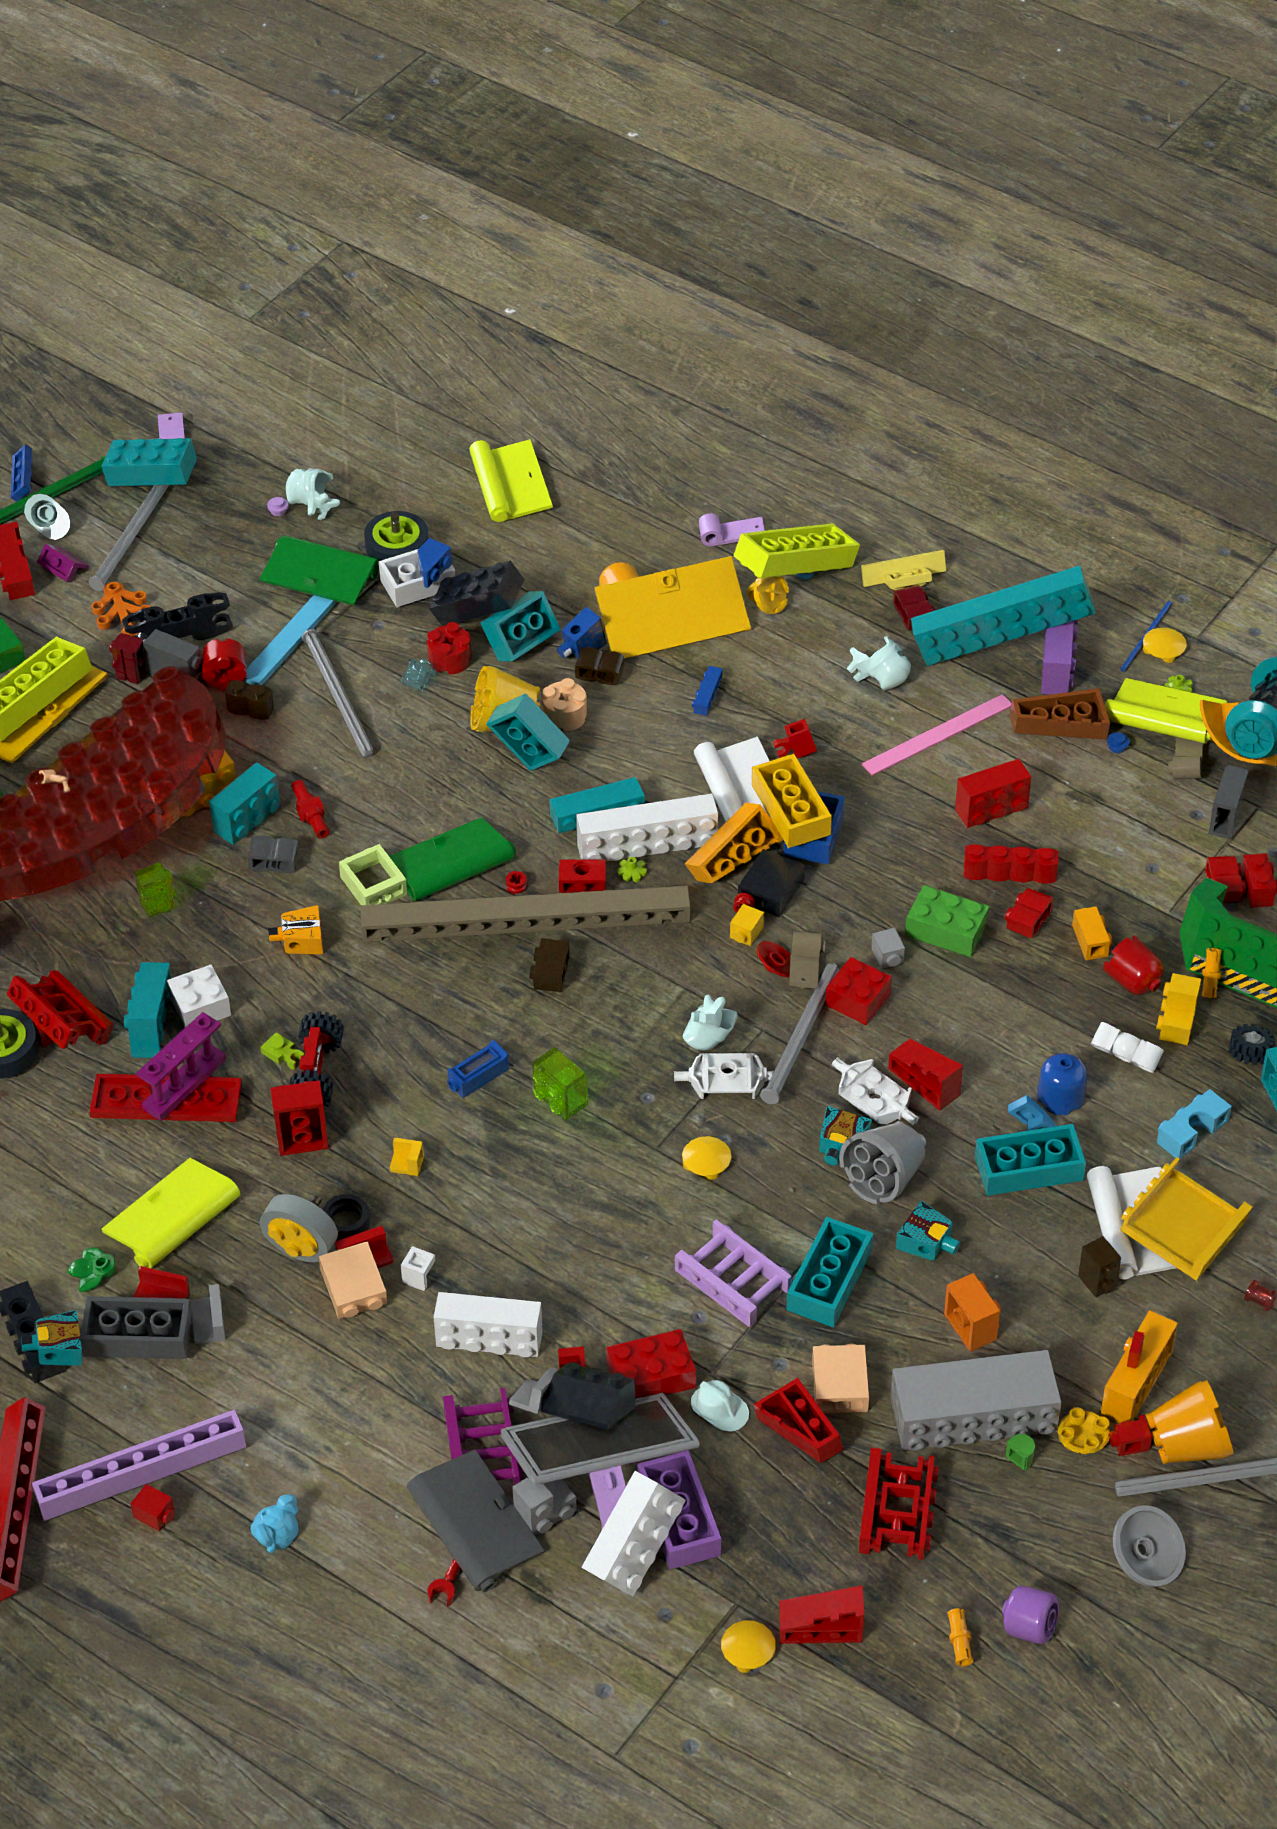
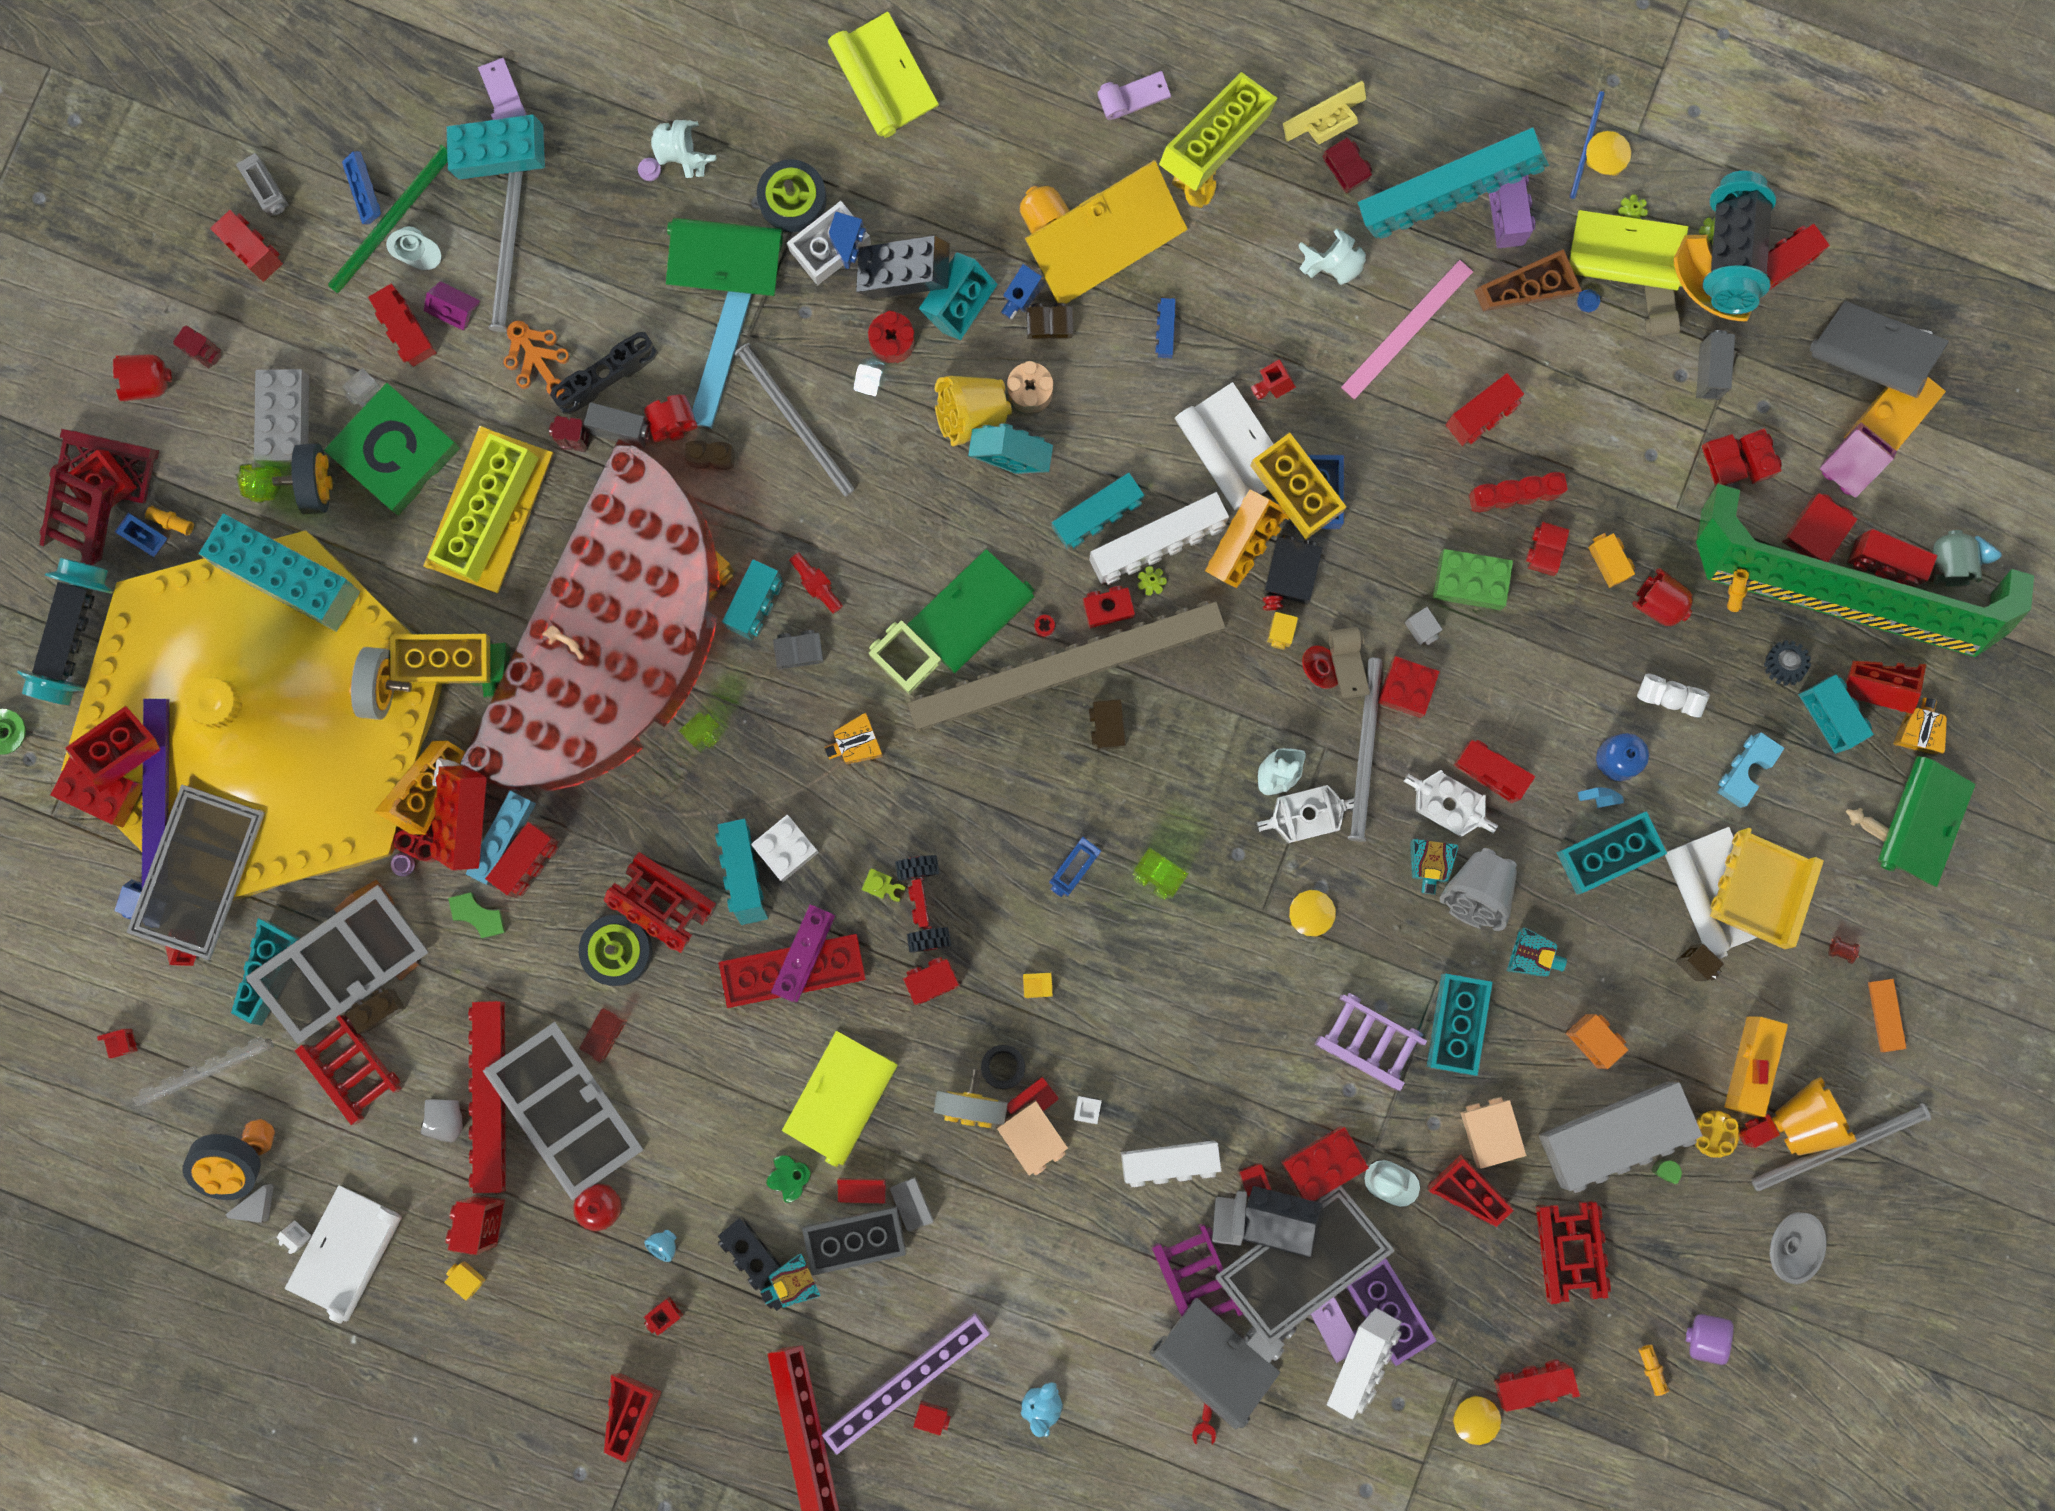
camera: 15 degrees left, 35 degrees up
yellow brick [1156,973,1201,1045] -> none

